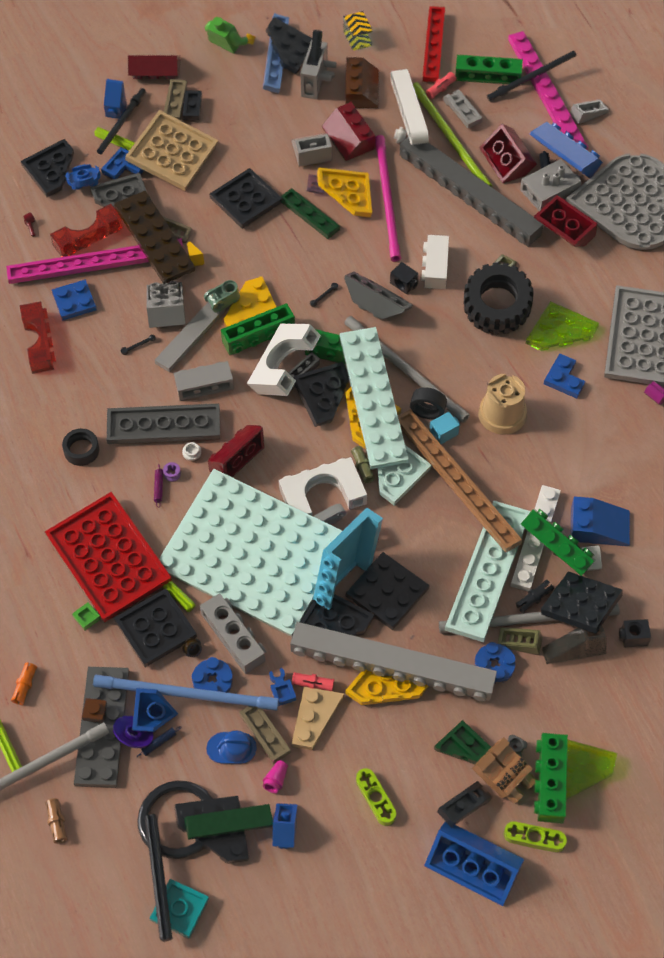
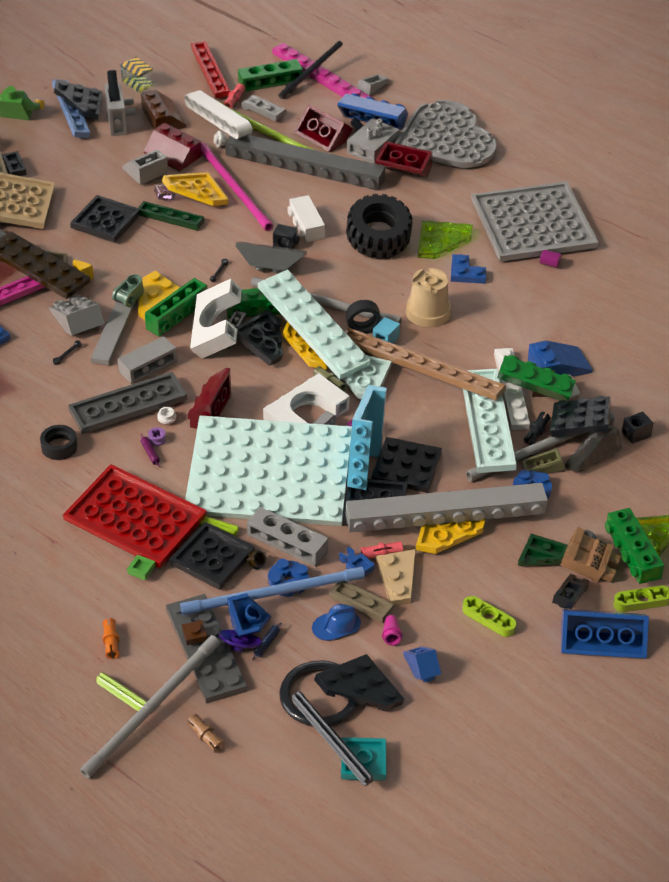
camera: 25 degrees left, 15 degrees down
dark green tile [185,804,273,840] -> none

